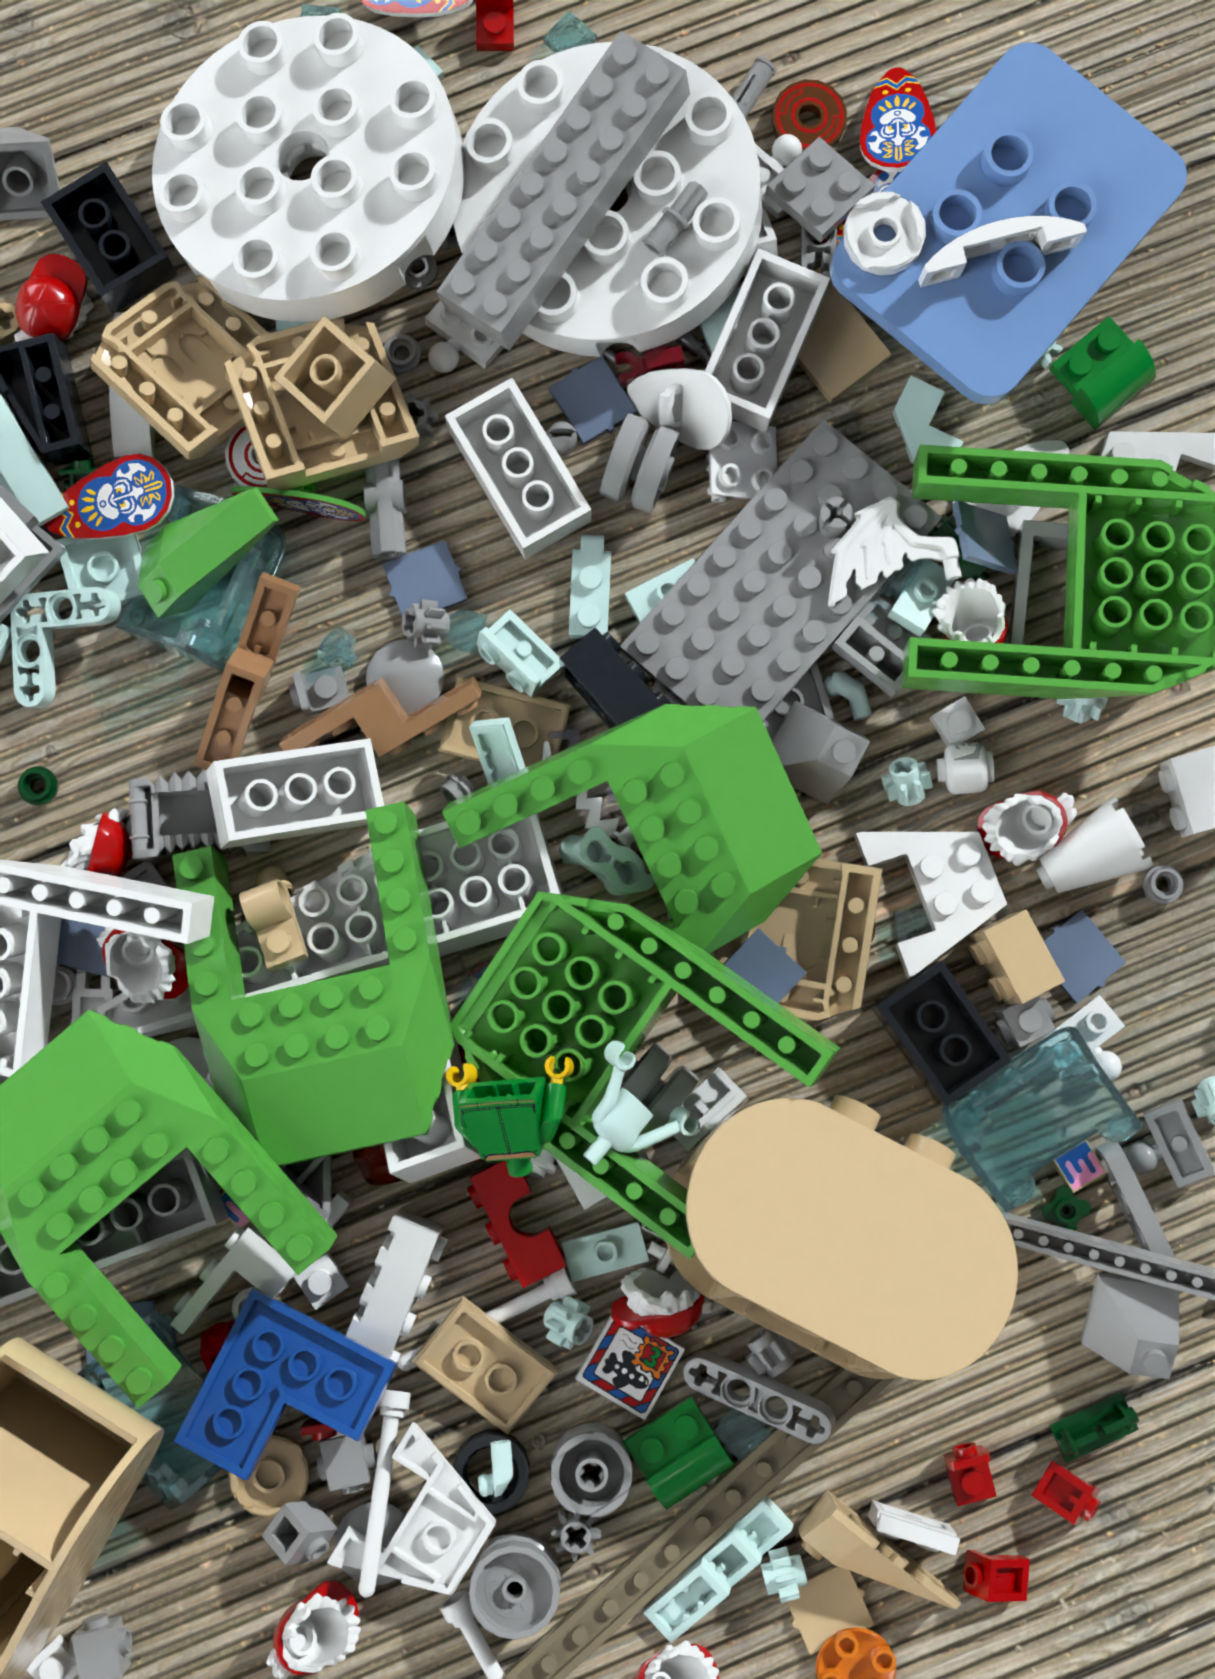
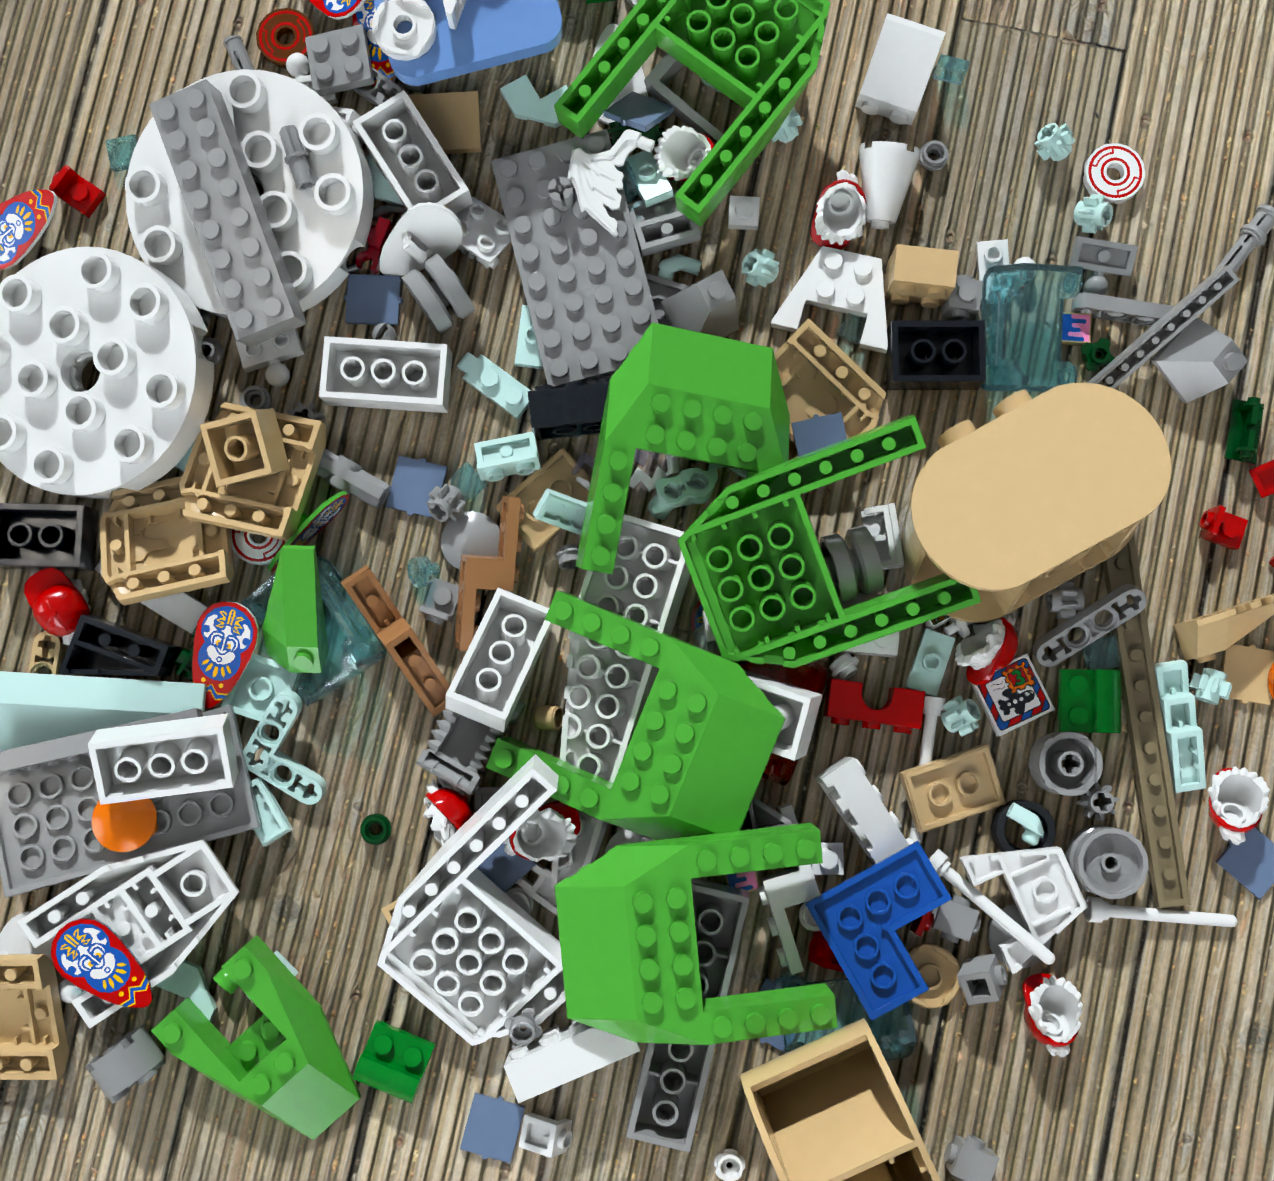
camera: 45 degrees left, 0 degrees up
tan plate [239,879,309,972] -> none
green torso [446,1056,574,1177] -> none
light aqua piece [583,1041,700,1166] -> none
white plate [868,1500,960,1555] -> none
white head [937,742,994,794] -> none
sand blue piece [1043,910,1126,1004] -> none

